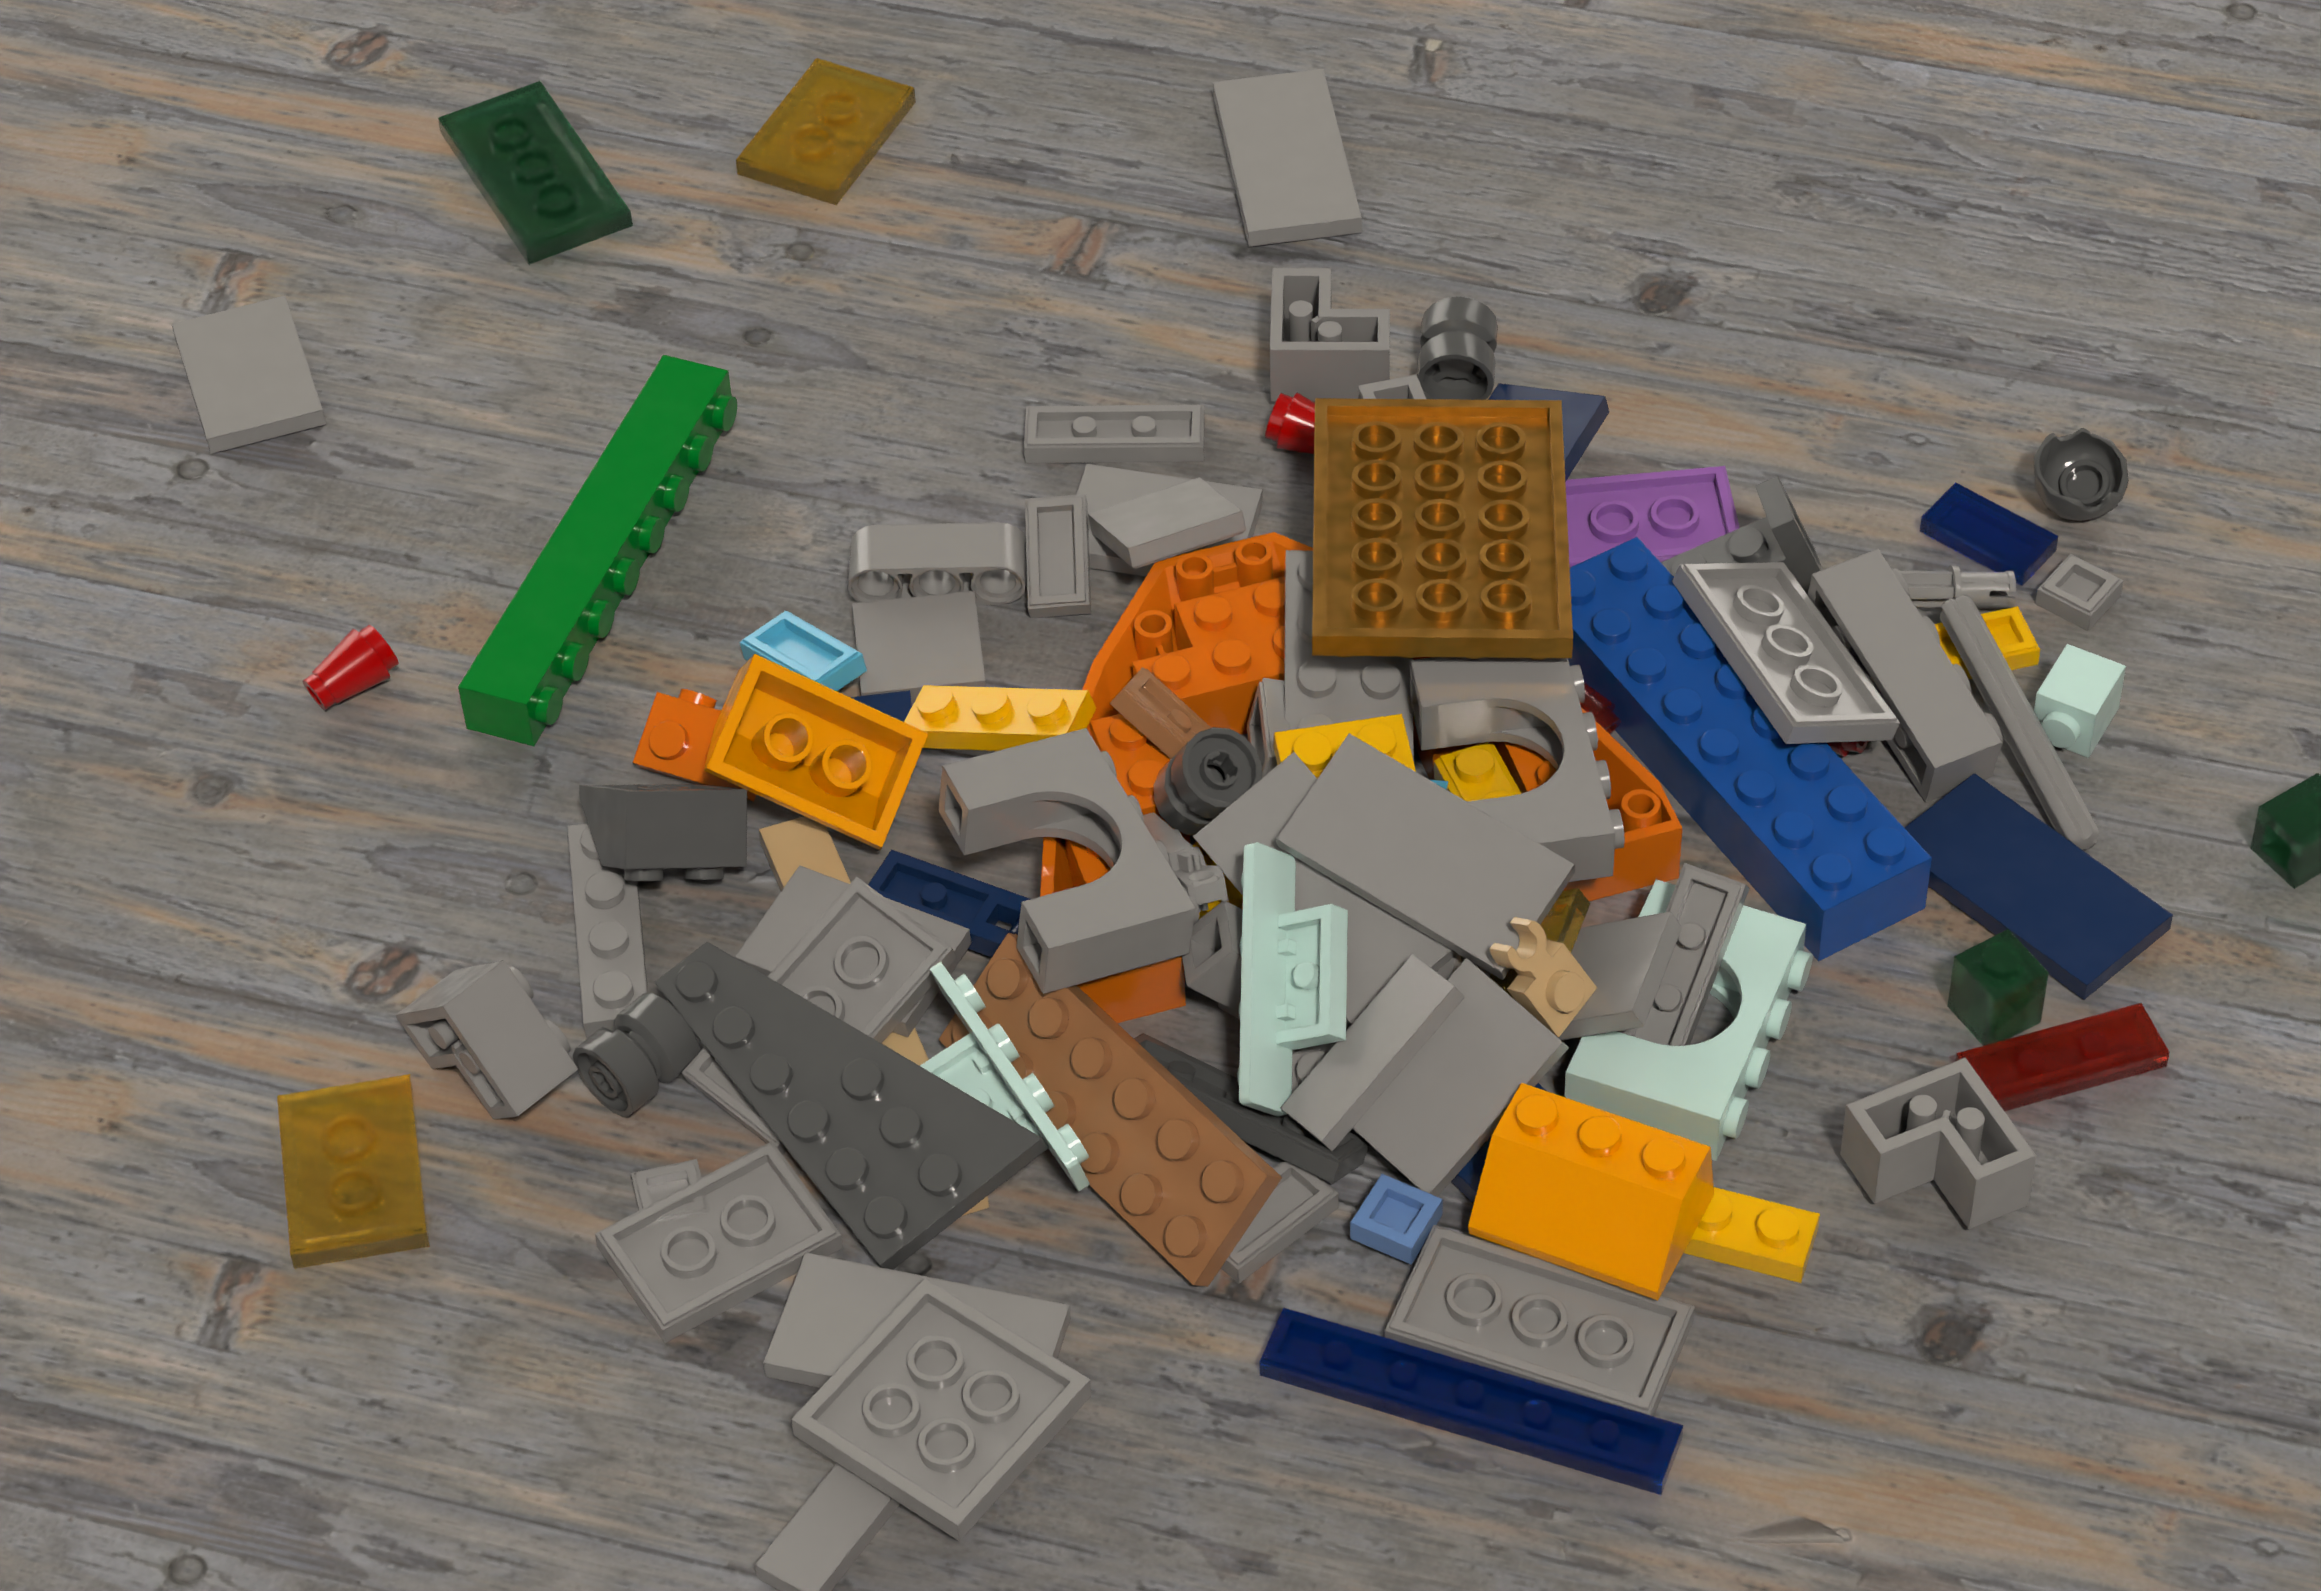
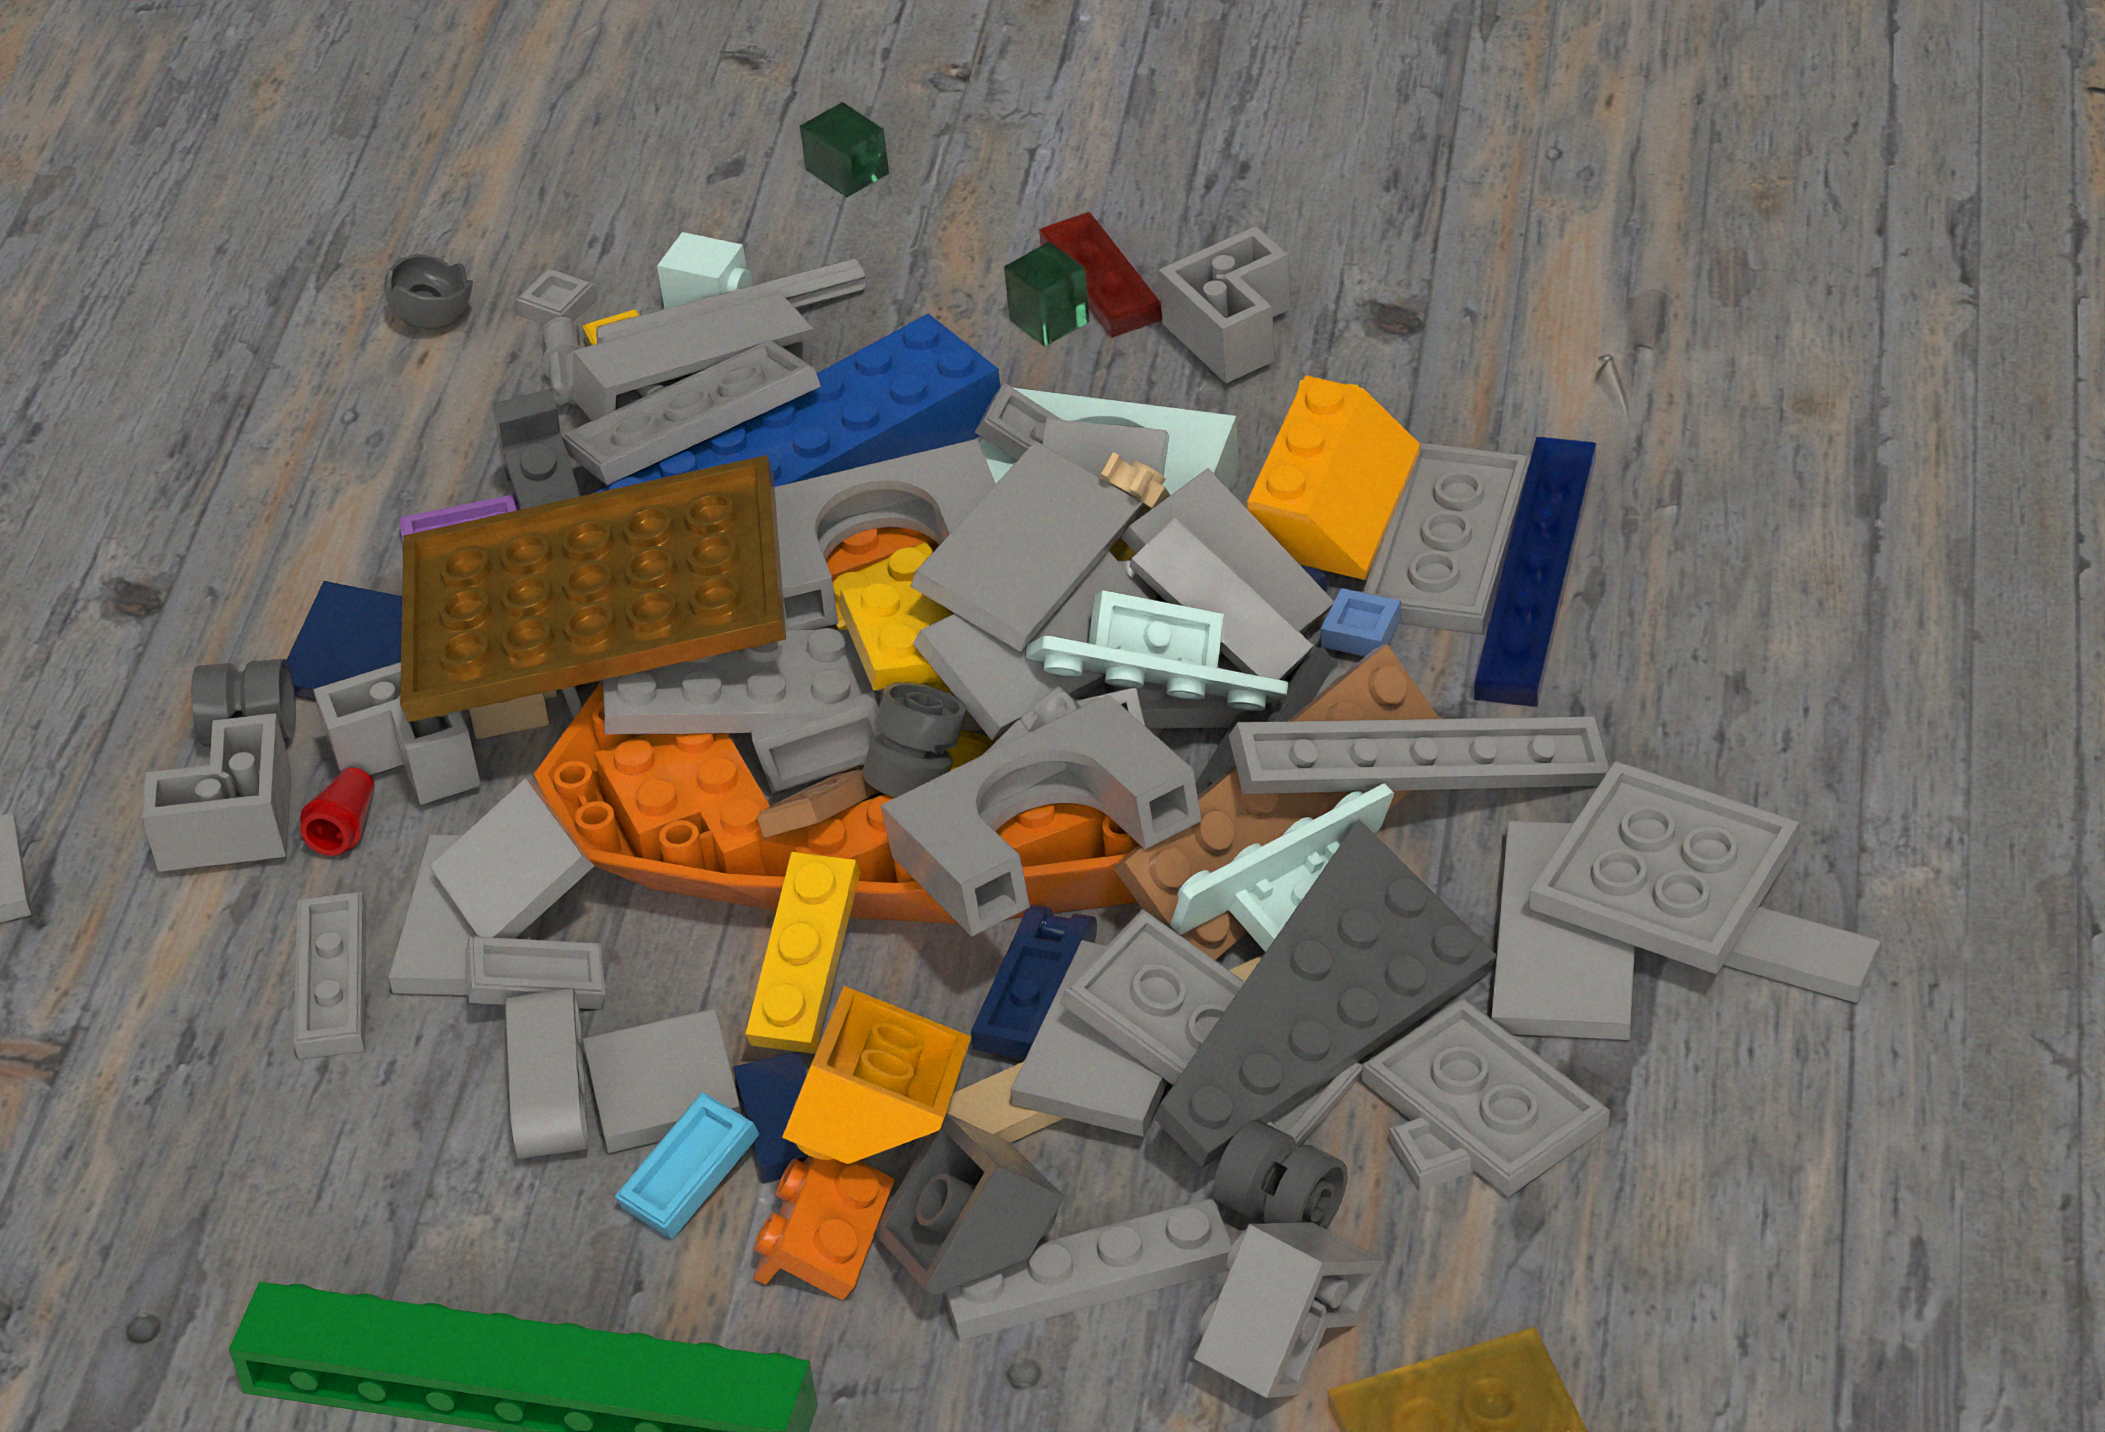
camera: 95 degrees left, 5 degrees down
dark blue tile [1905,773,2173,1000] -> none
clear blue tile [1920,482,2058,586] -> none
none -> light grey plate [1229,716,1609,794]

